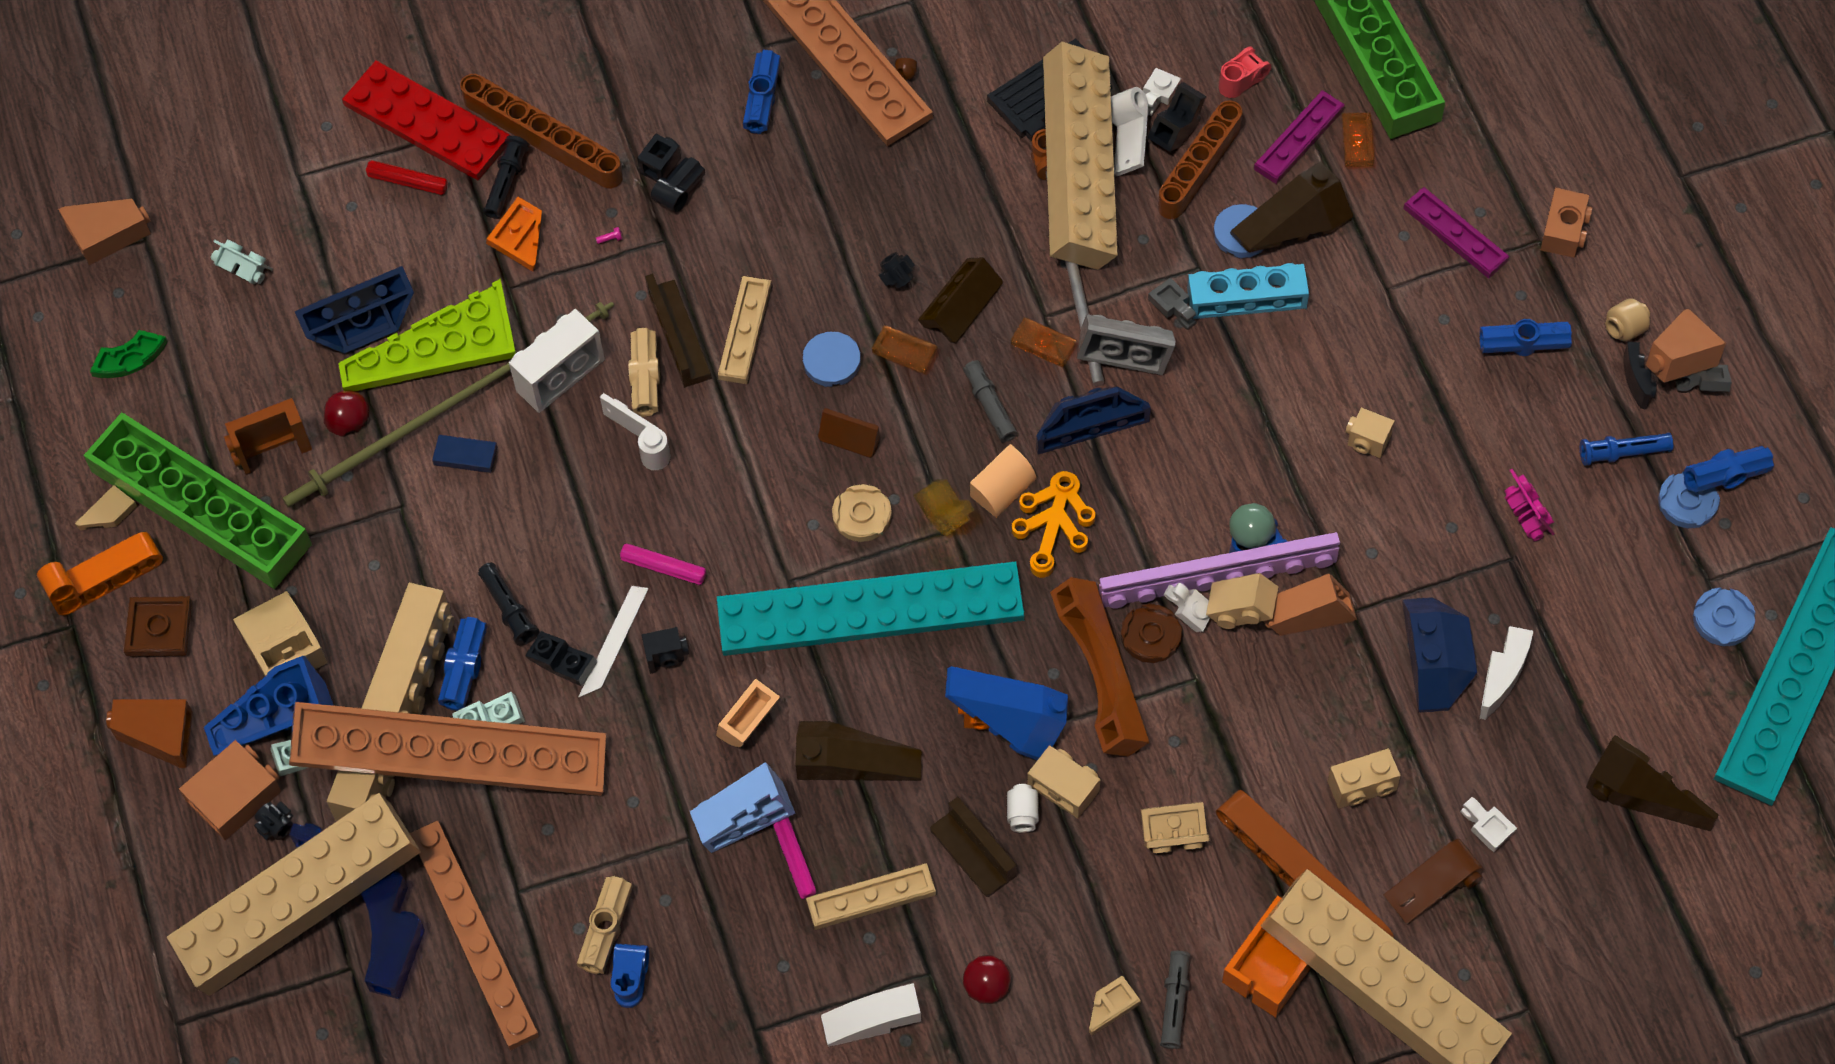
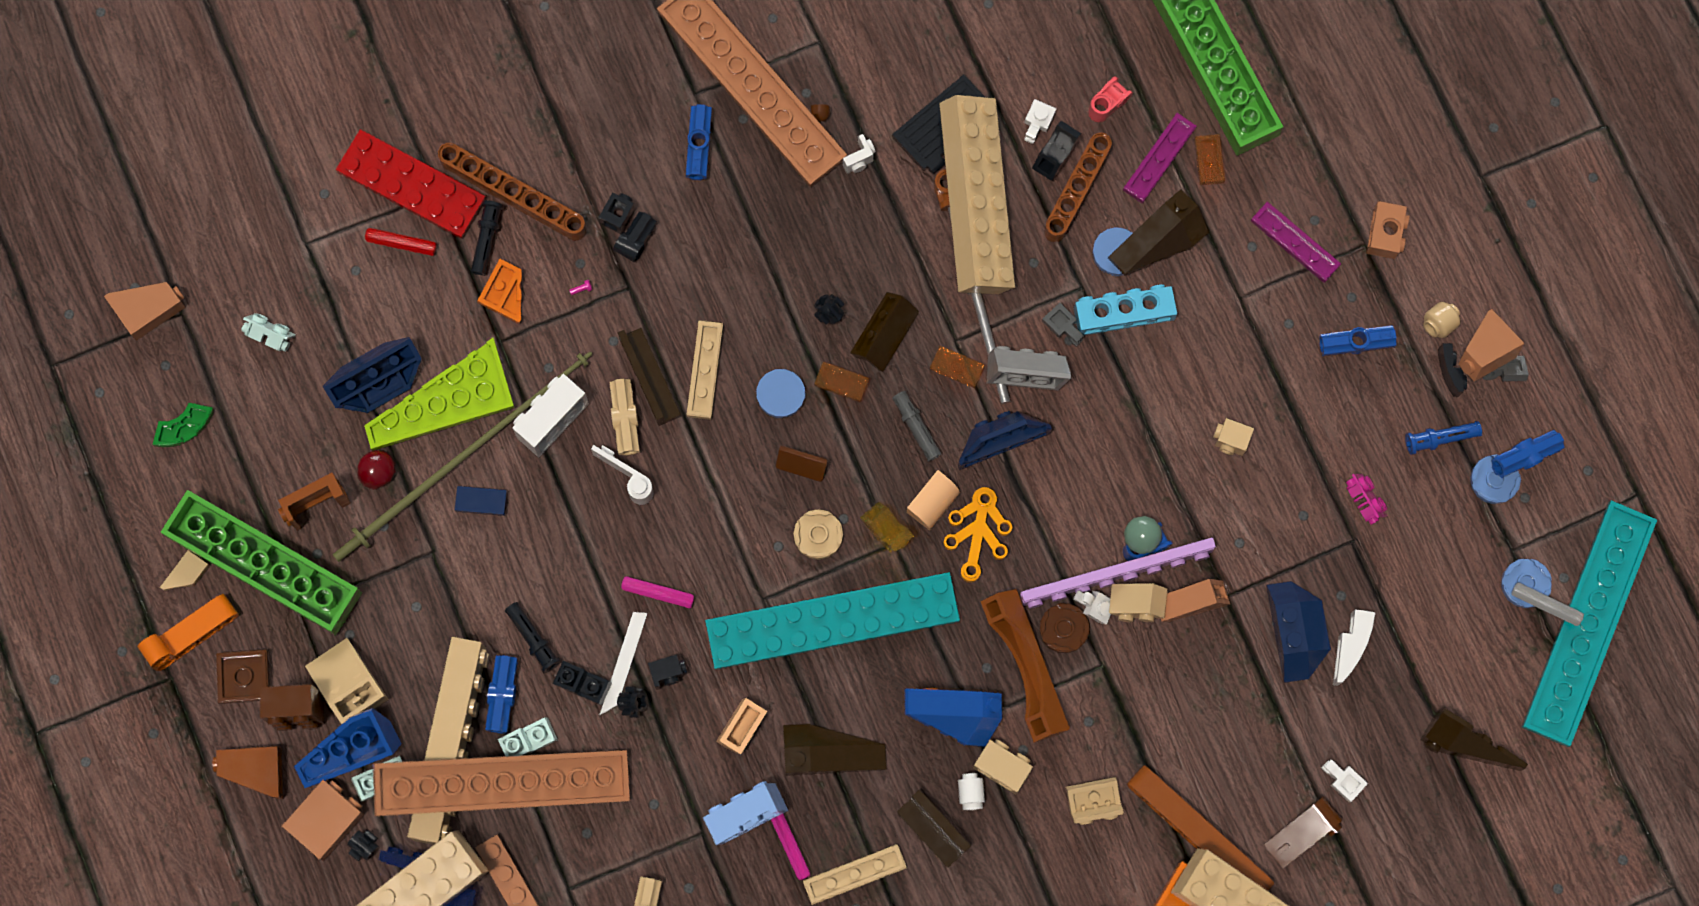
camera: 10 degrees left, 15 degrees up
white door [1111,87,1148,176] -> none
tan brick [1327,748,1401,808] -> none
none -> reddish brown brick [259,684,324,731]
none -> black gear [617,686,648,718]
none -> white bracket [843,134,875,174]
none -> light grey axle [1512,583,1584,626]

